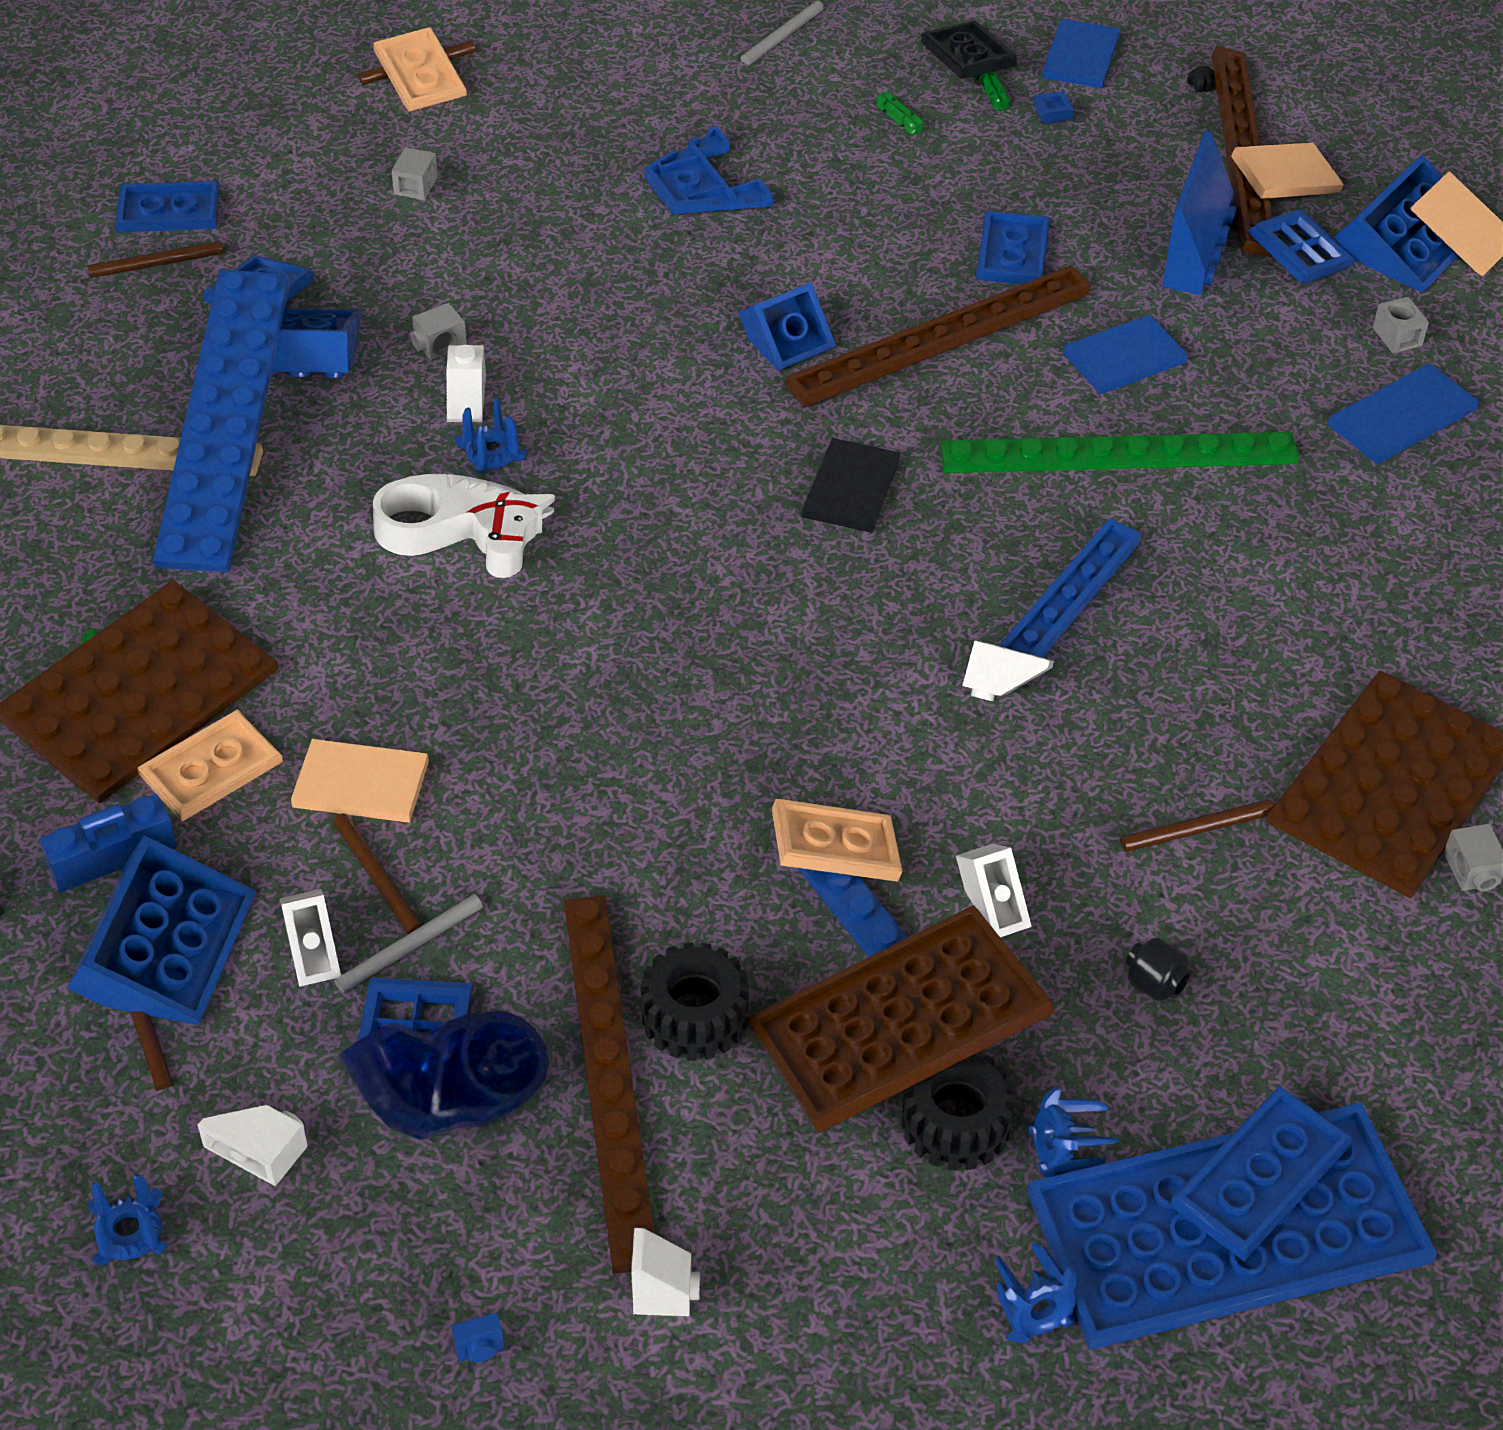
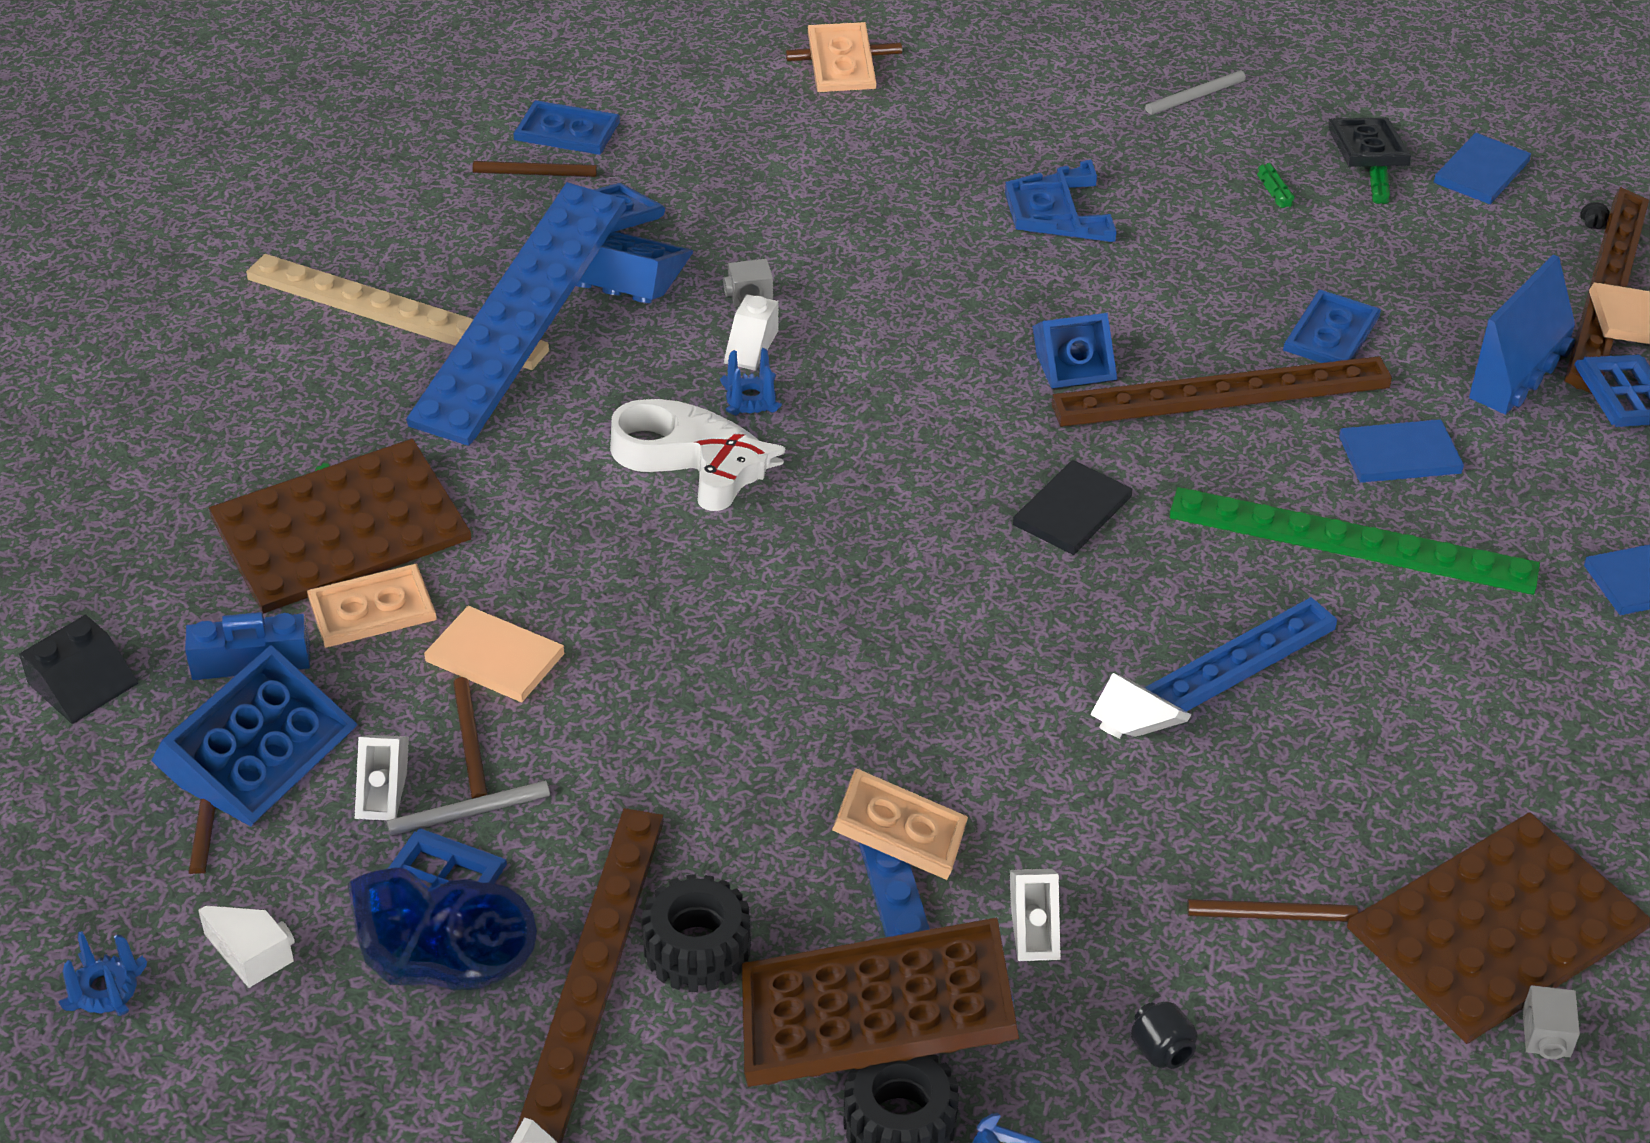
camera: 20 degrees right, 5 degrees down
light grey brick [391,147,438,200] -> none
blue plate [1033,91,1074,124] -> none

